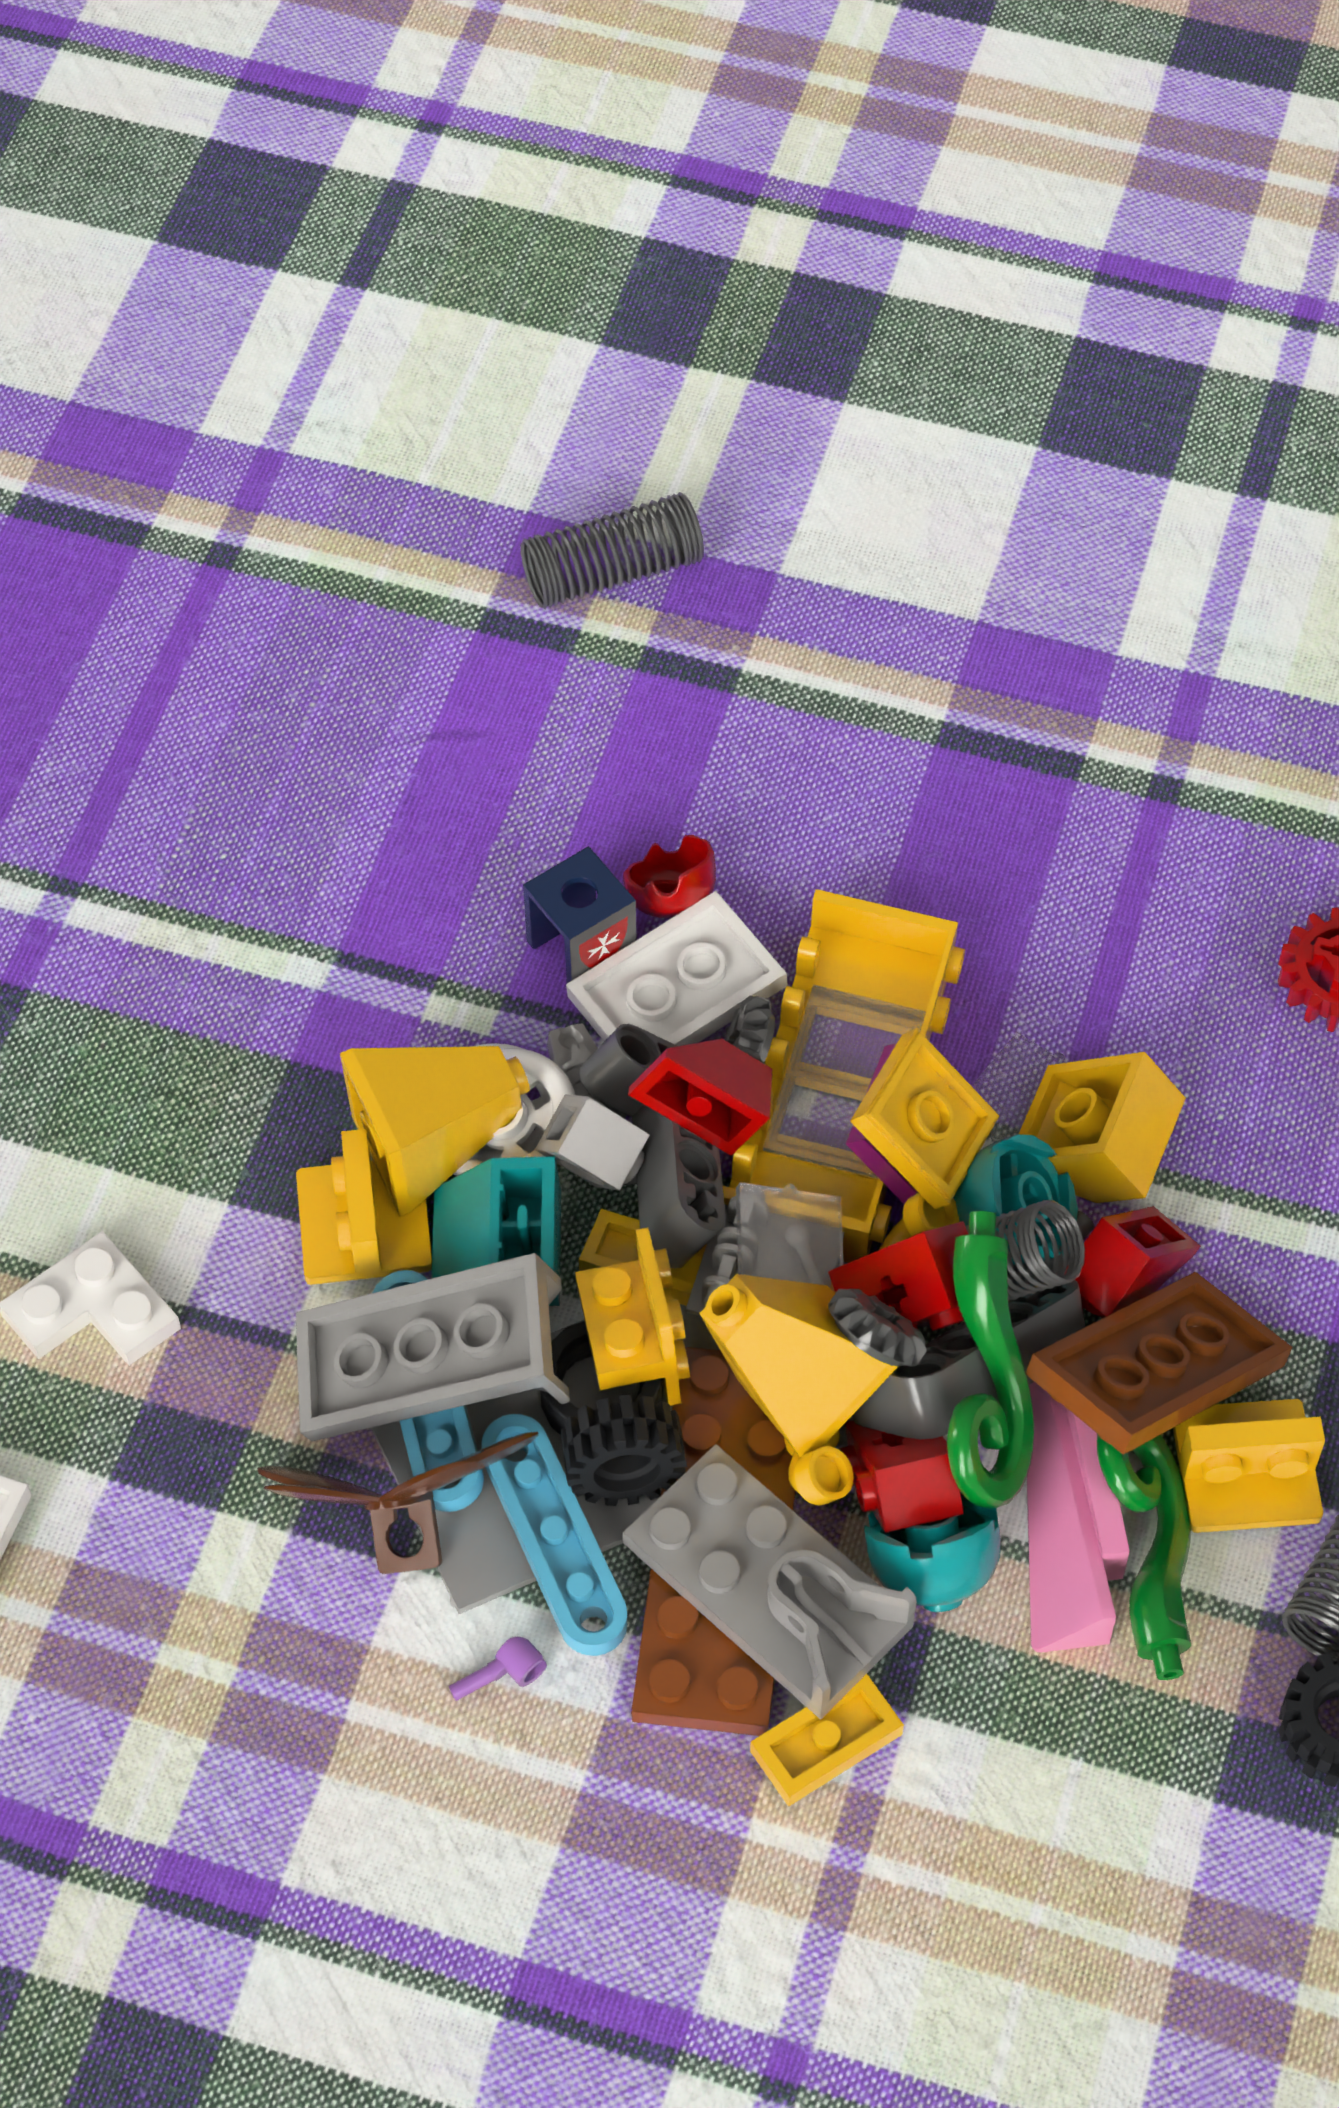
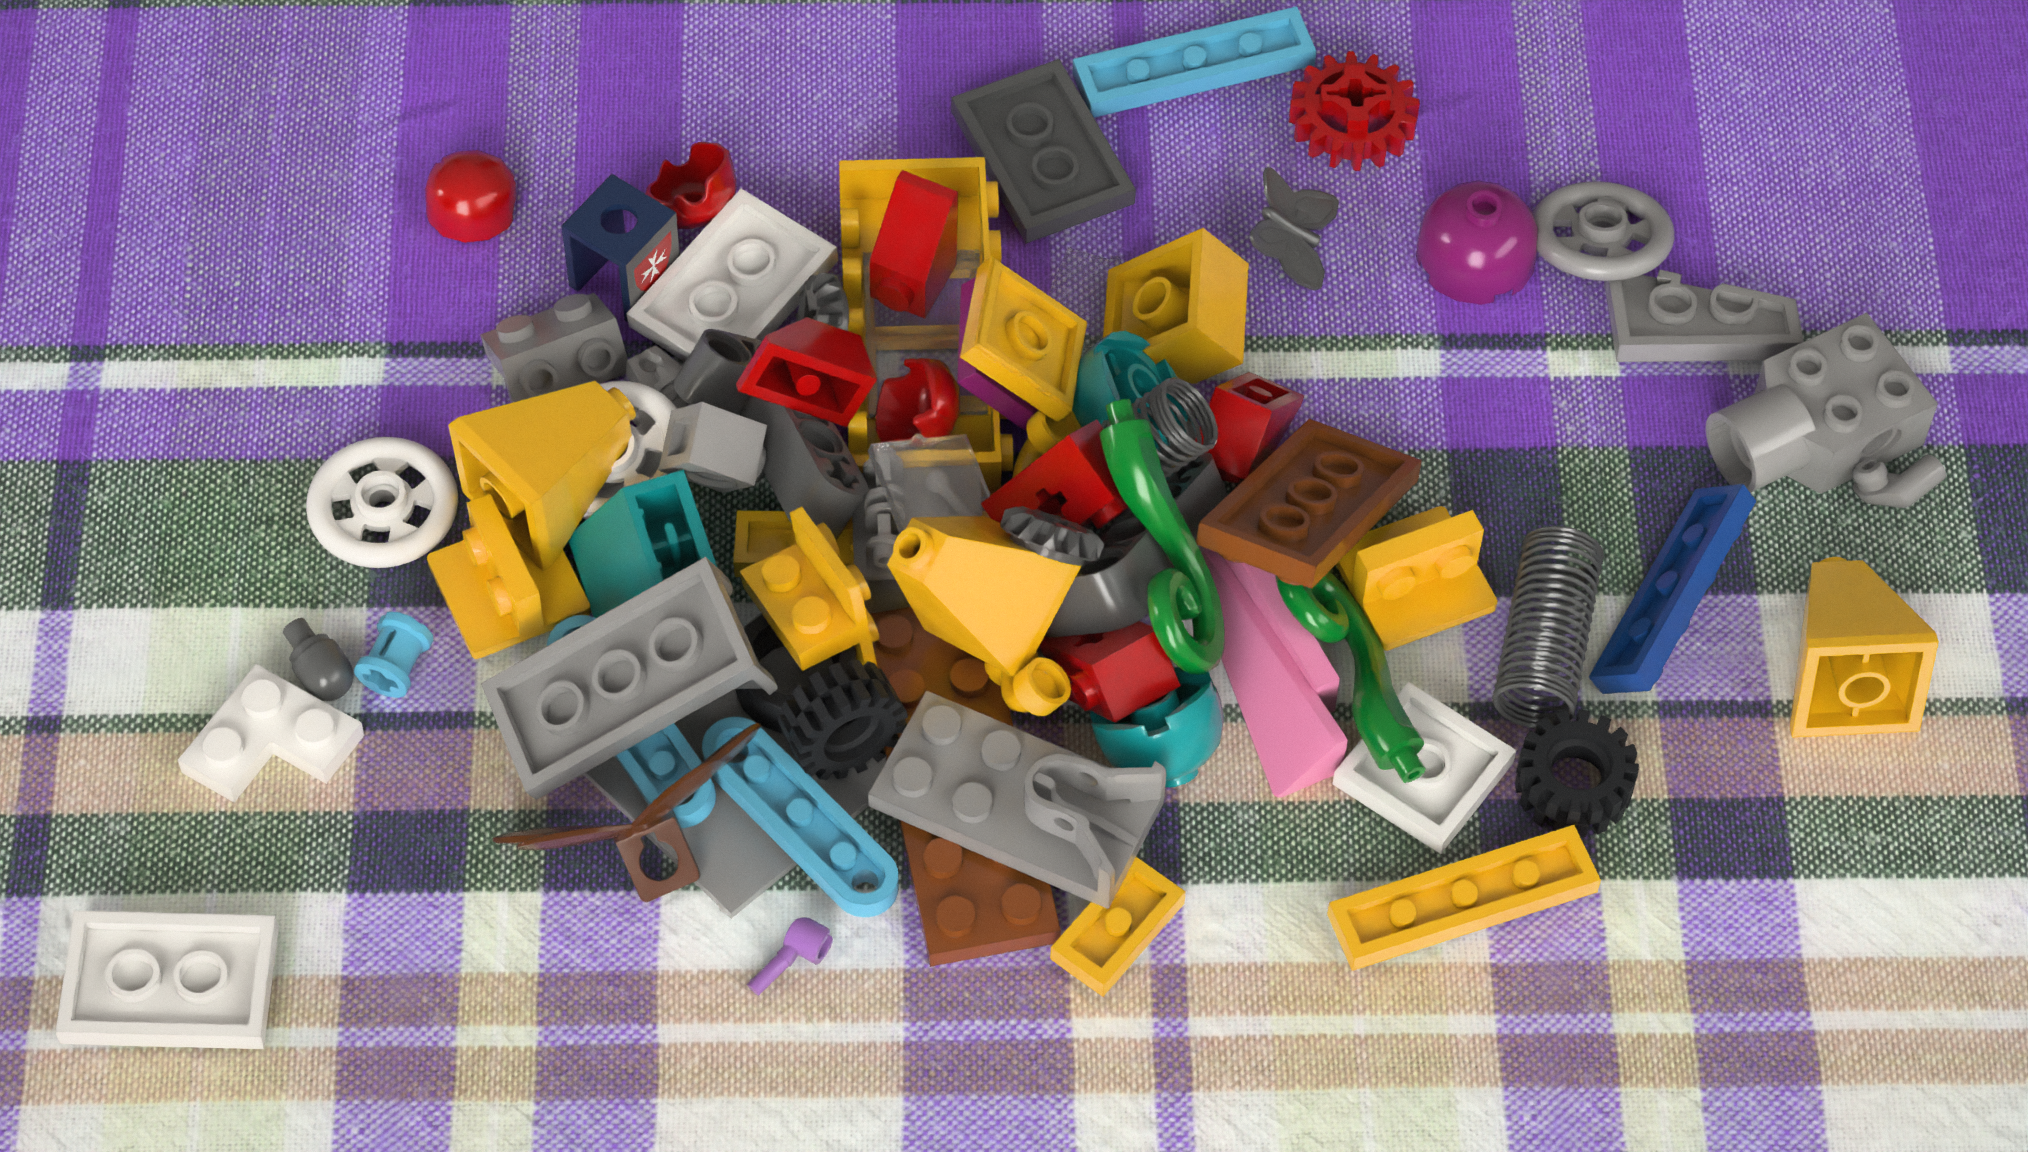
camera: 20 degrees left, 0 degrees up
none -> dark grey cylinder [283,618,354,701]
none -> white plate [306,437,458,568]
none -> medium azure bush [354,612,434,698]
none -> red hair [425,150,517,243]
none -> light grey bracket [480,293,628,403]
none -> red slope [869,170,958,319]
none -> red hair [876,358,960,453]
none -> dark grey plate [951,59,1136,244]
none -> medium azure plate [1072,6,1316,118]
none -> dark grey piece [1250,167,1339,291]
none -> yellow plate [1327,825,1601,971]
none -> white plate [1333,682,1517,854]

